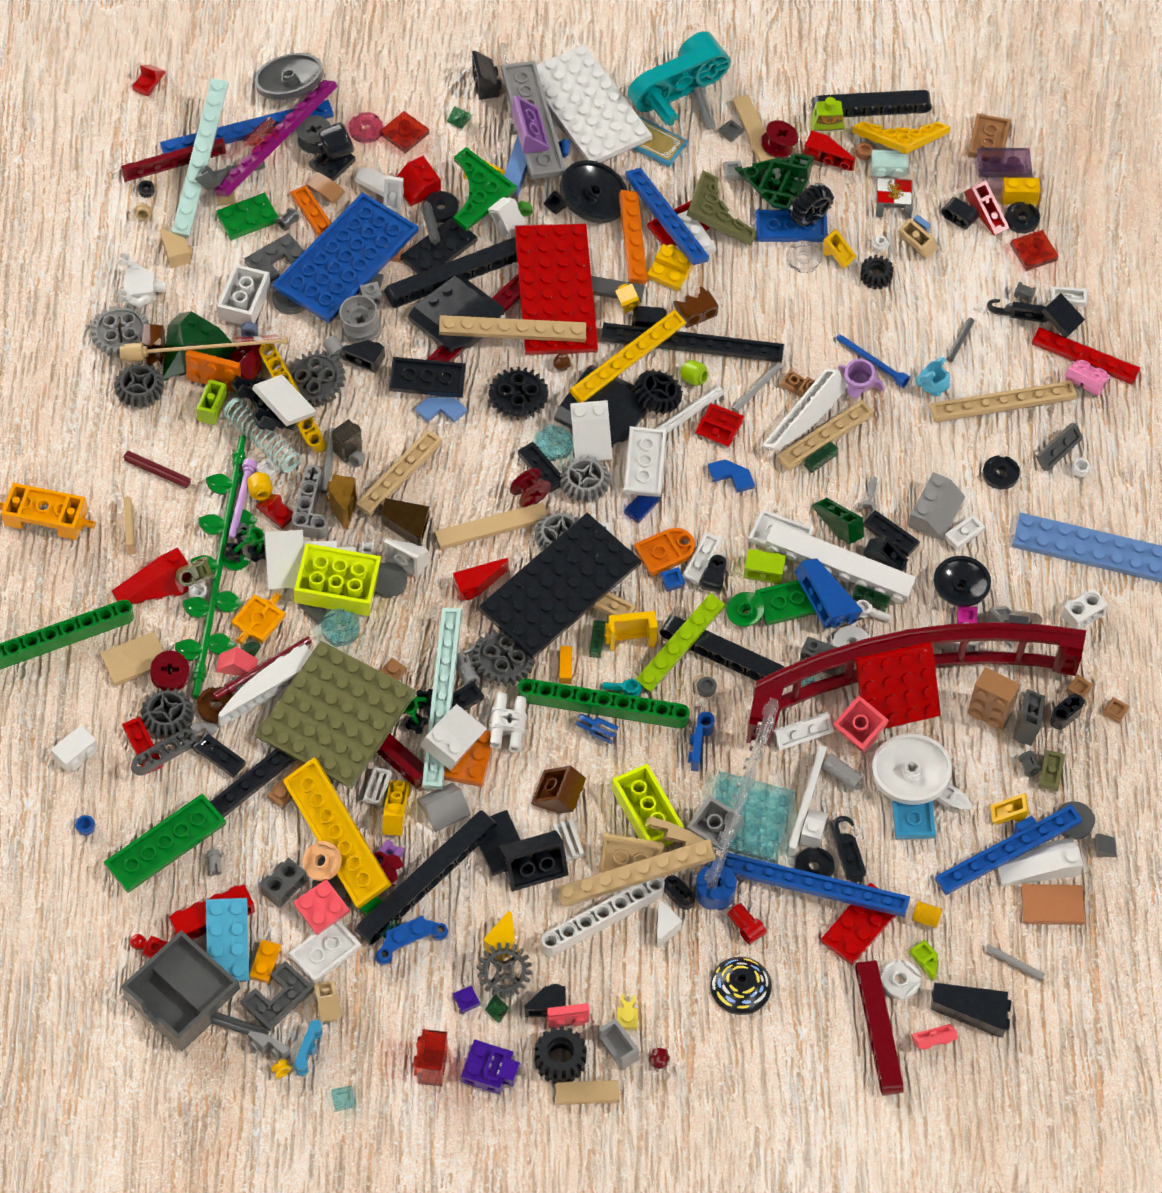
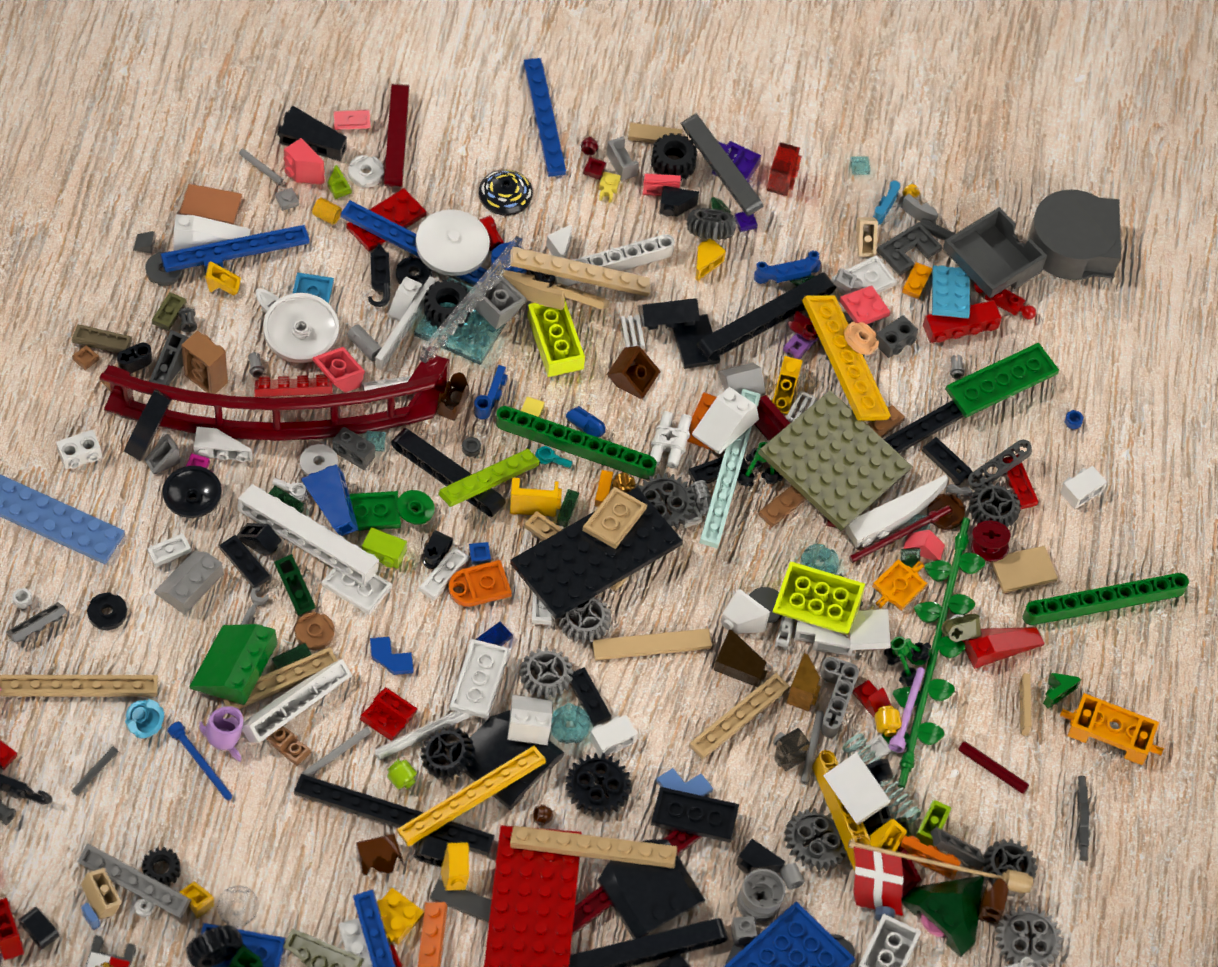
camera: 175 degrees left, 0 degrees up
red slope [453,558,509,601] -> none
dark red piece [510,468,551,508] -> none
none -> dark tan plate [72,324,132,353]
none -> light grey plate [77,843,191,918]
none -> green slope [189,624,278,705]
none -> light grey pin [248,352,264,377]
none -> light grey plate [275,188,299,211]
none -> coral slope [284,138,325,185]
none -> medium nougat tile [295,612,334,650]
none -> white dish [416,209,490,276]
none -> black tyre [424,279,471,331]
none -> reddish brown piece [437,372,470,421]
none -> light yellow tile [521,397,545,417]
none -> blue plate [523,58,566,177]
none -> dark red plate [583,157,607,180]
none -> tan tile [583,487,647,549]
none -> white brick [590,715,638,758]
none -> pearl gold gear [612,473,636,493]
none -> dark grey beam [681,113,764,217]
none -> light grey plate [833,267,857,293]
none -> yellow slope [870,819,907,852]
none -> dark grey plate [931,827,985,869]
none -> dark grey brick [1027,189,1121,280]
none -> green slope [1043,673,1081,709]
none -> dark grey piece [1077,776,1089,861]

